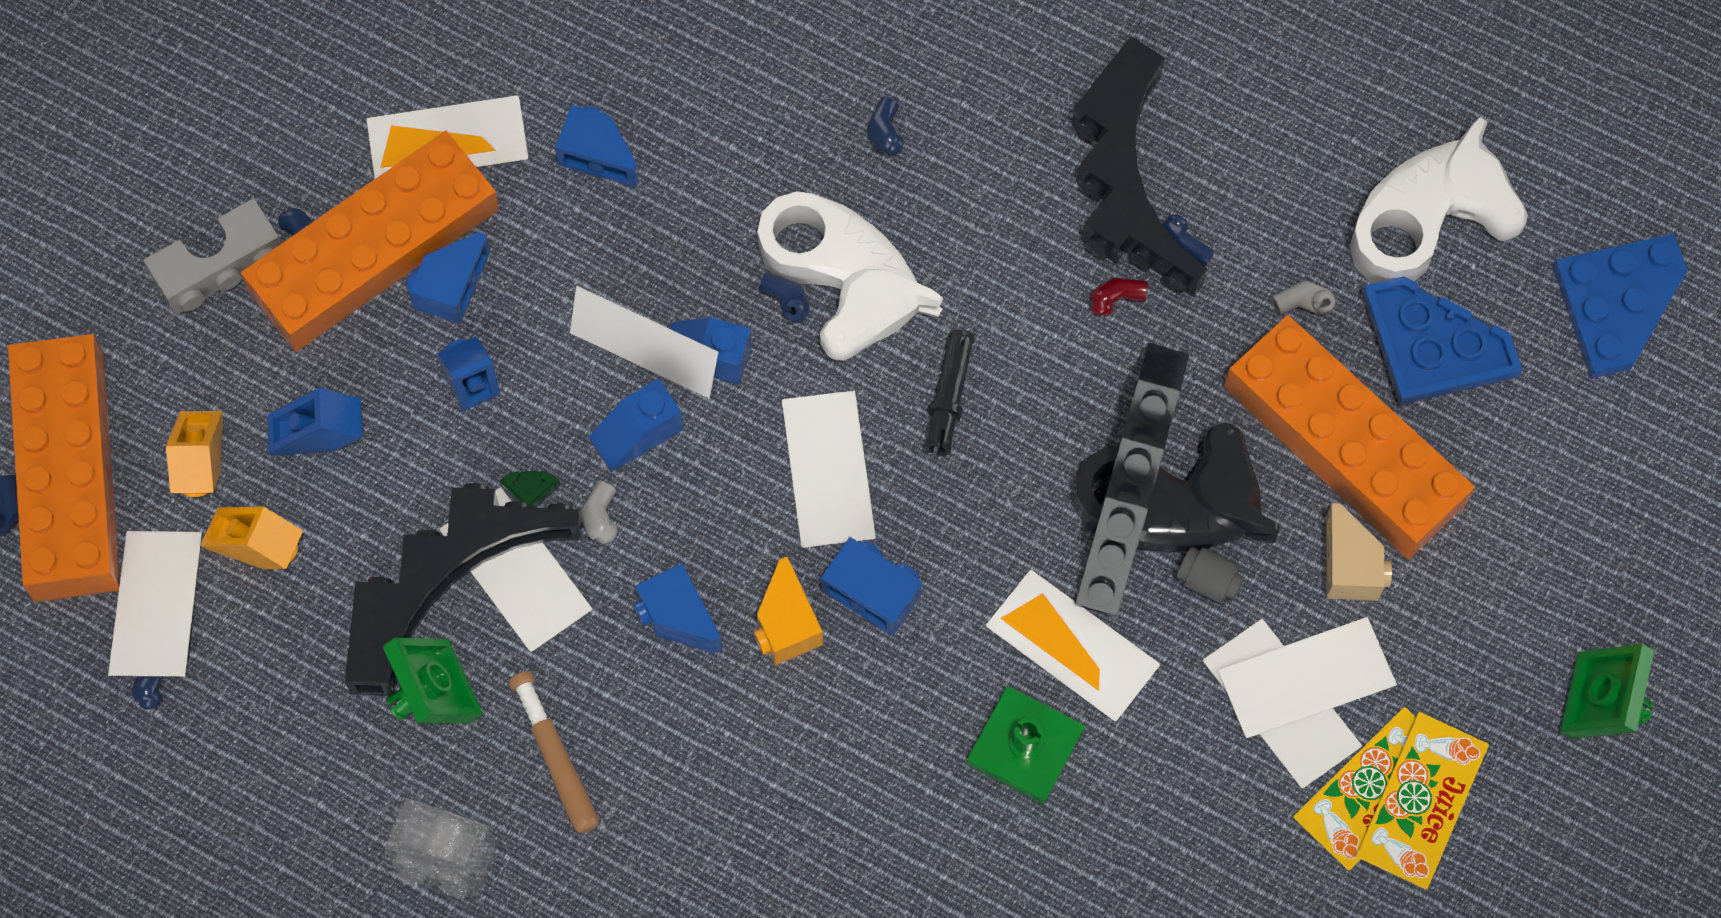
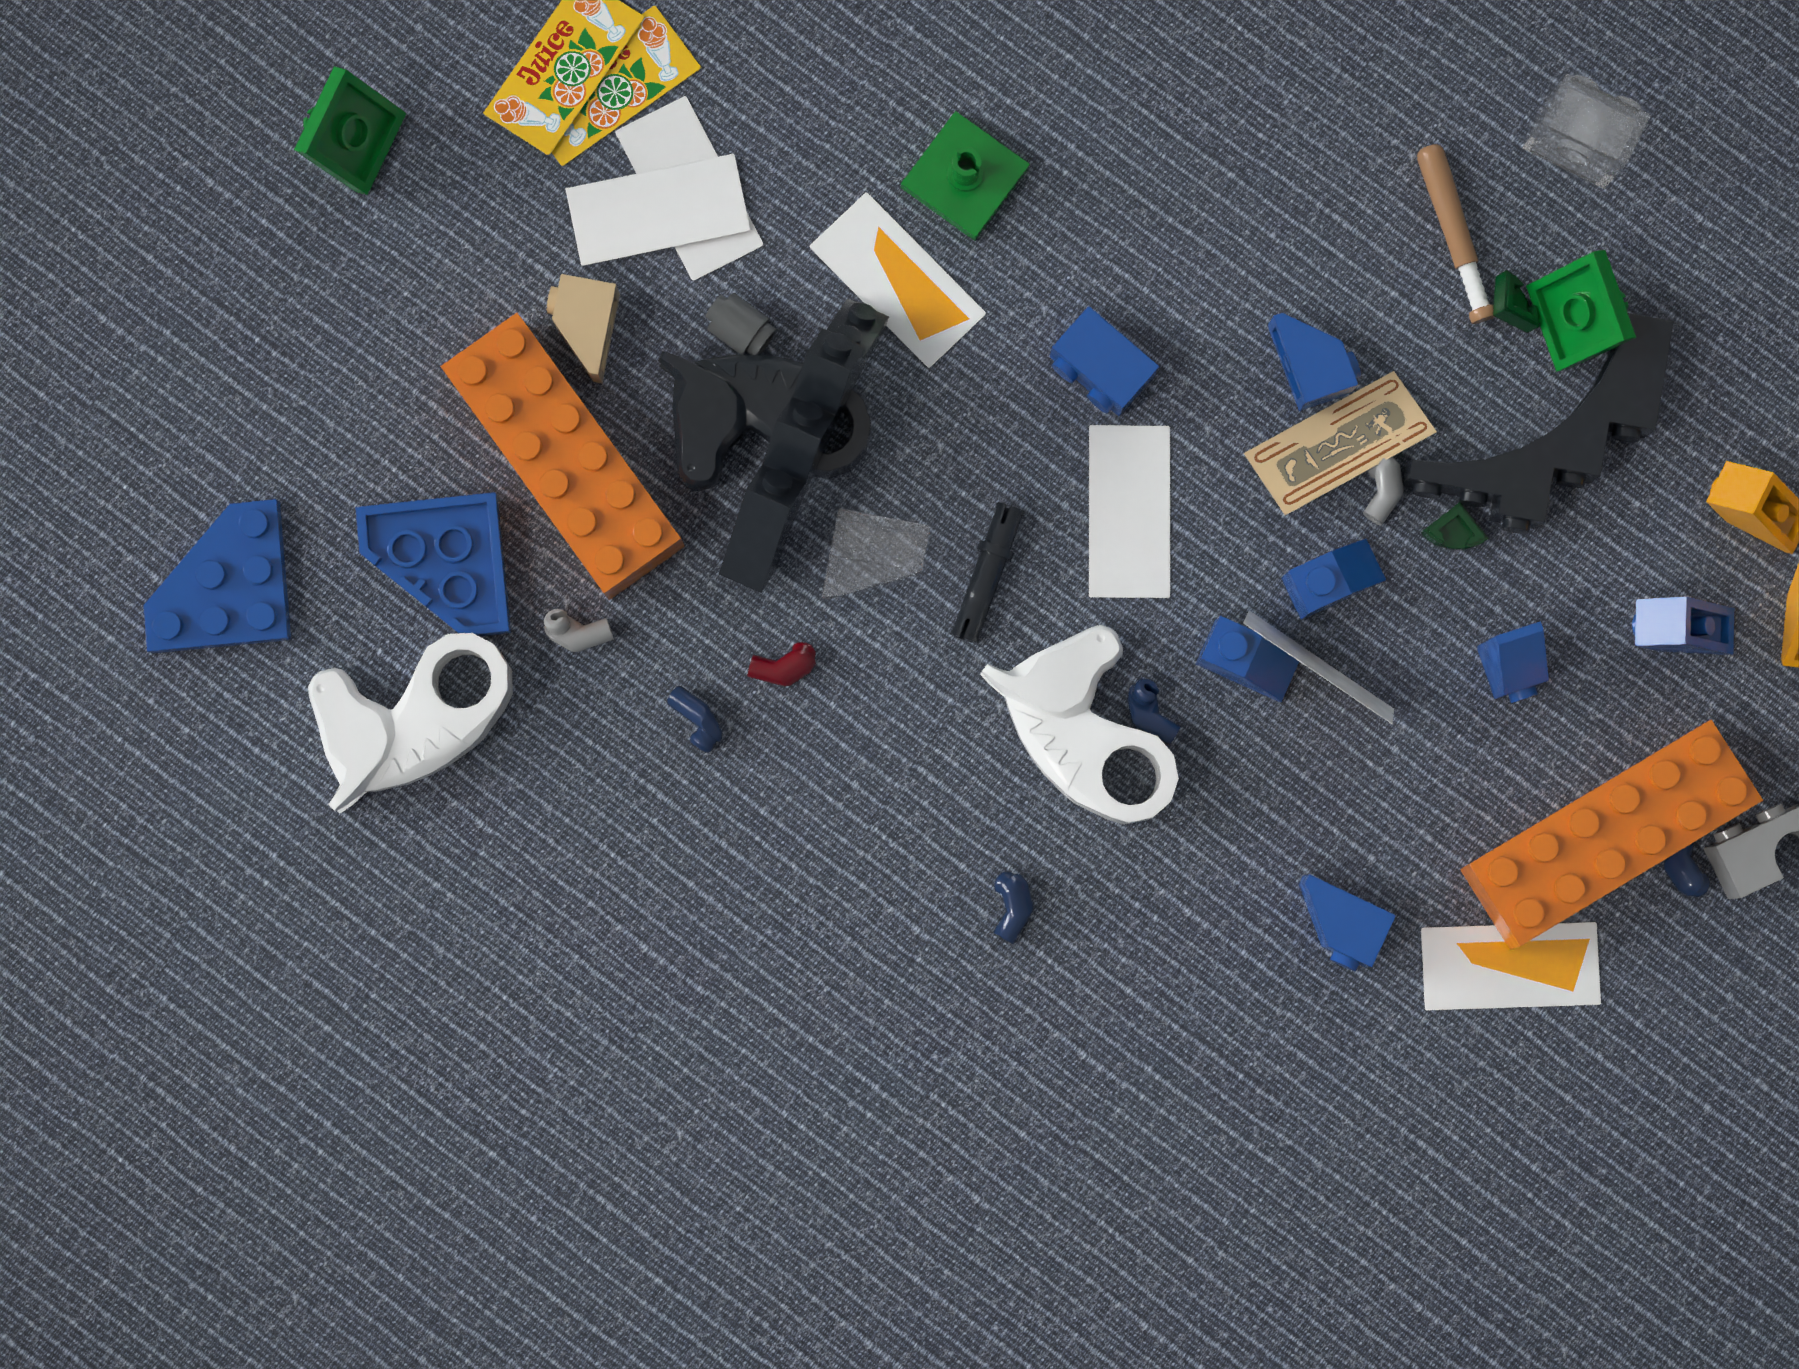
camera: 175 degrees left, 15 degrees up
blue slope [406,232,491,324] -> none
white sticker [440,488,592,652] -> none
light orange slope [753,557,823,665] -> none
black arch [1072,36,1207,298] -> none
none -> clear wing [822,508,931,600]
none -> tan sticker [1244,371,1437,515]
none -> dark green tile [1493,270,1539,333]

